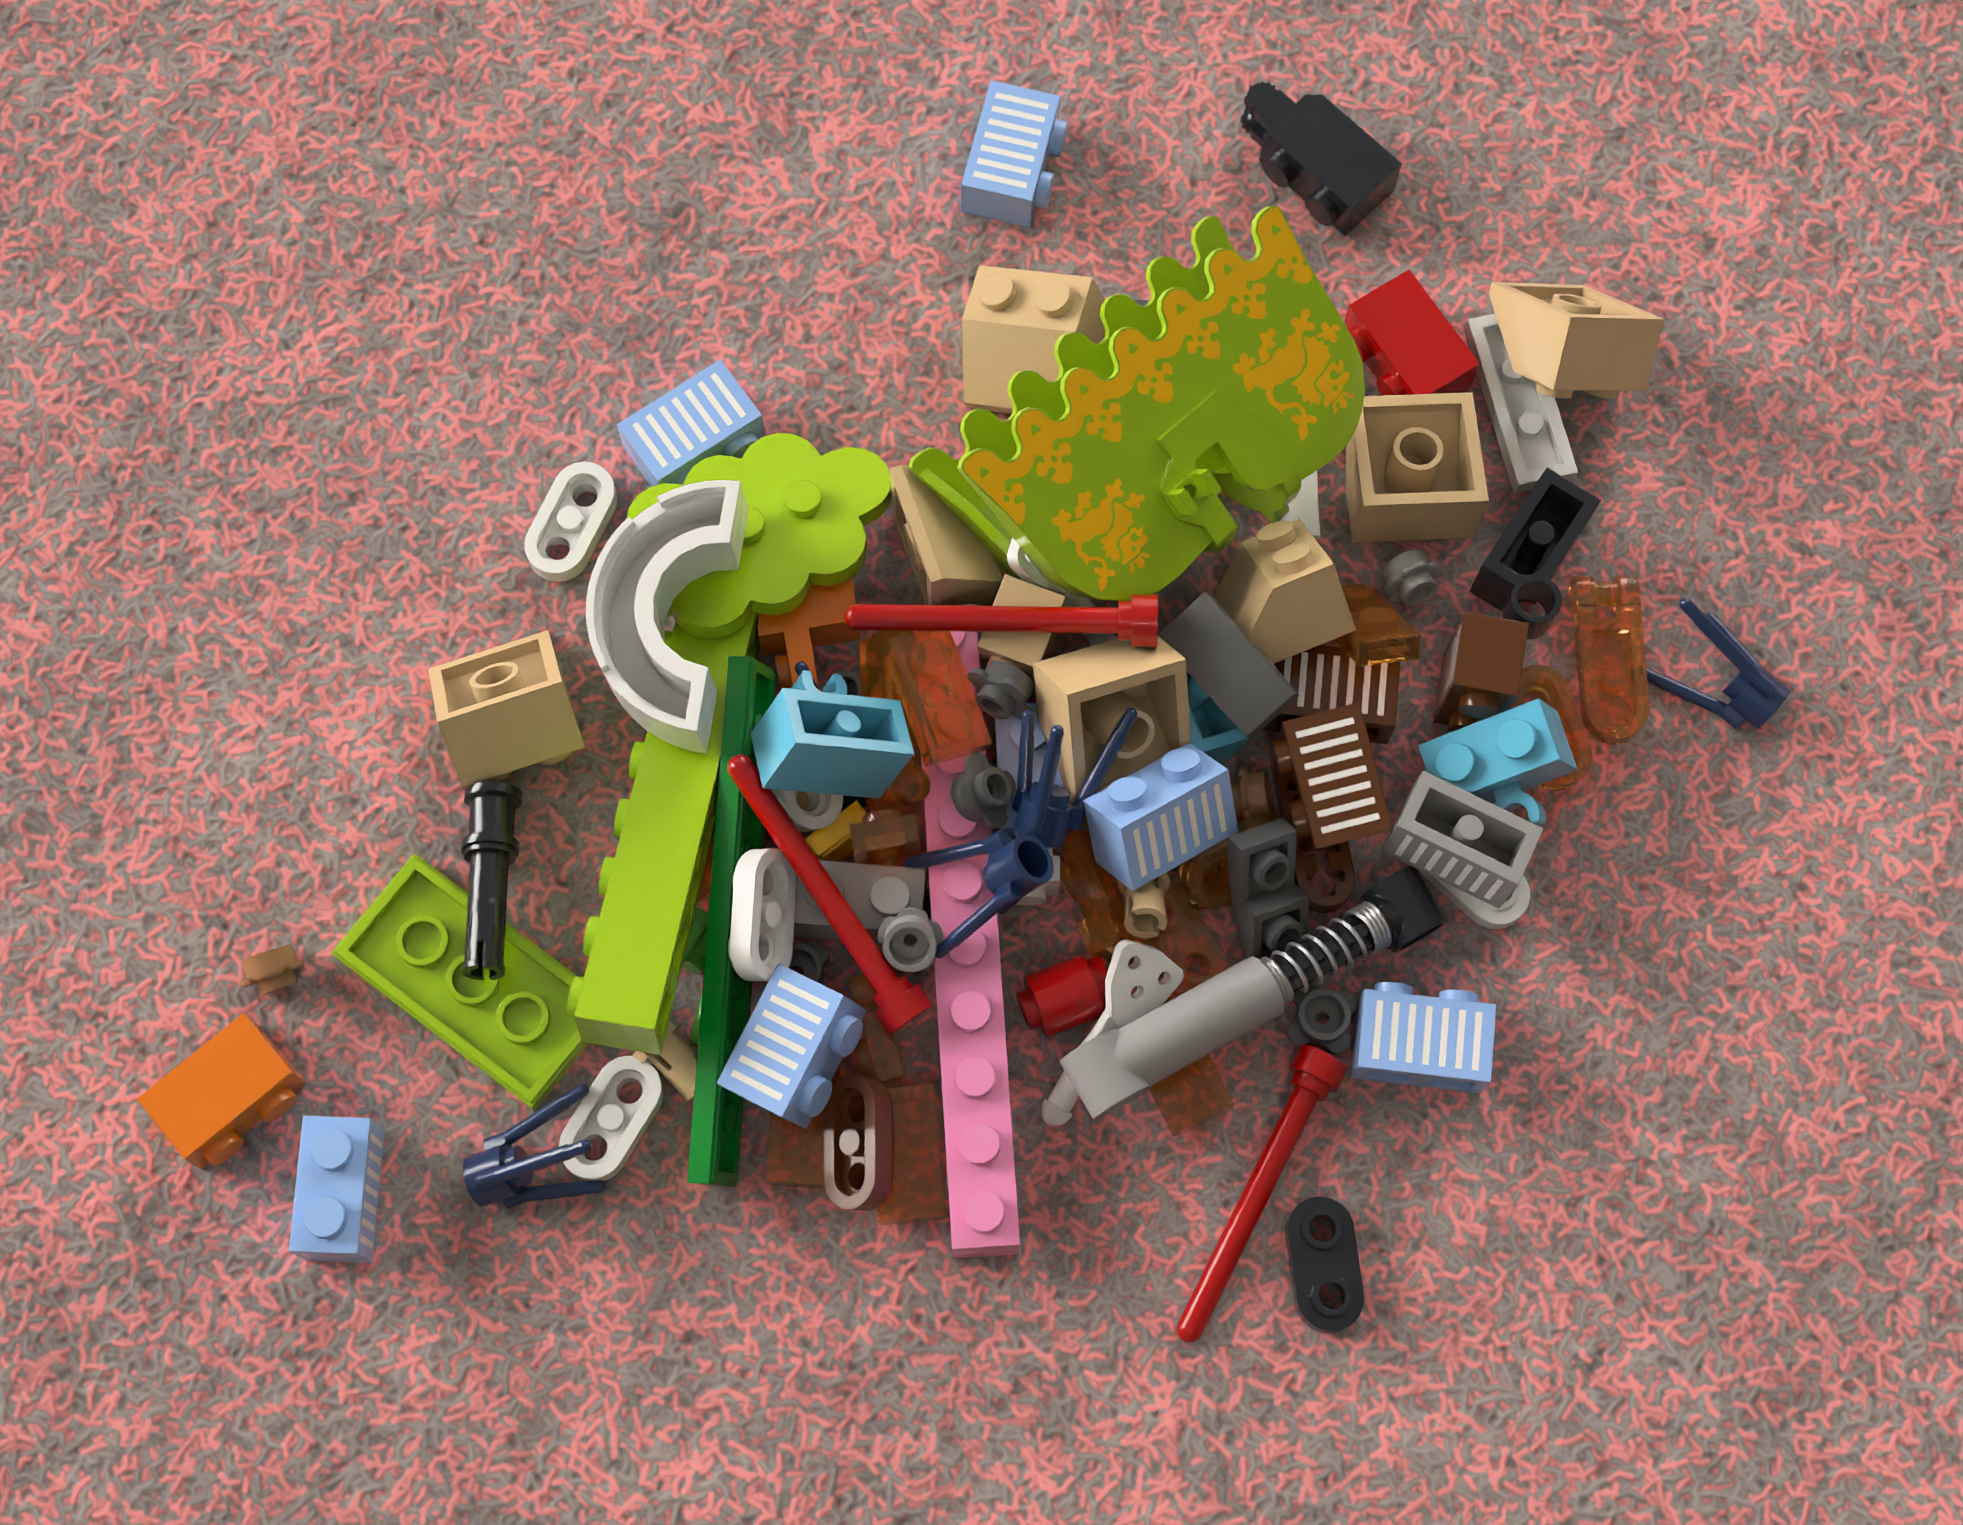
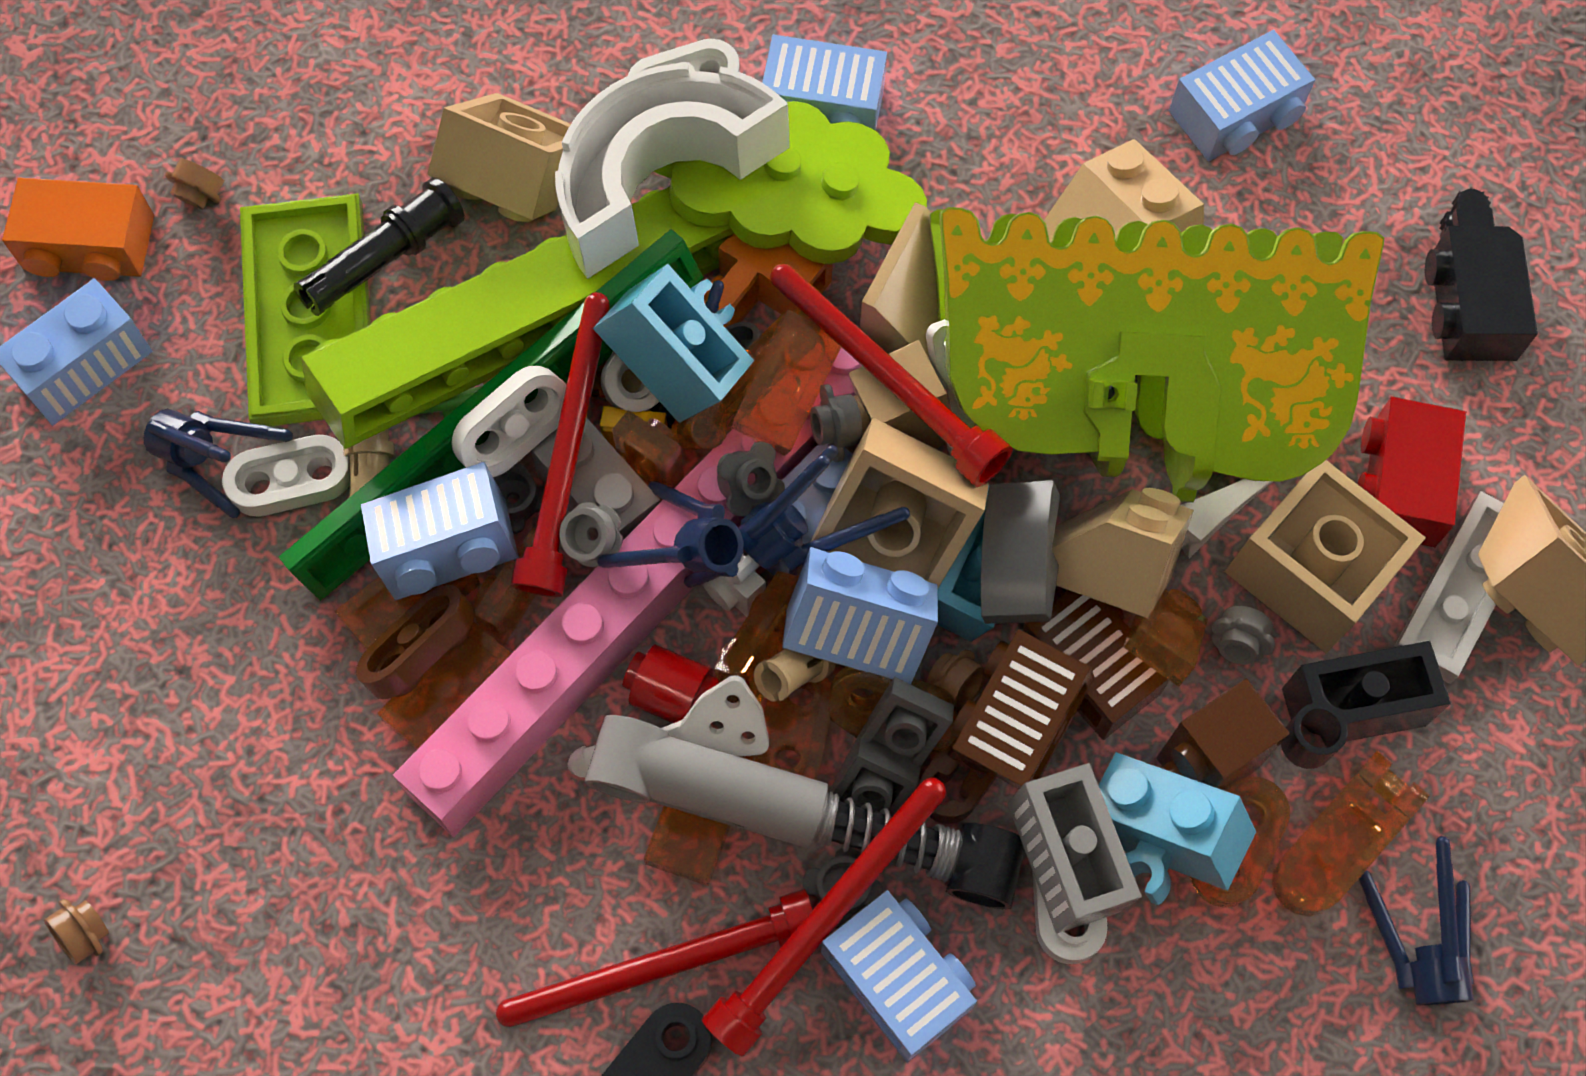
camera: 45 degrees right, 5 degrees down
none -> red piece [702,778,946,1057]

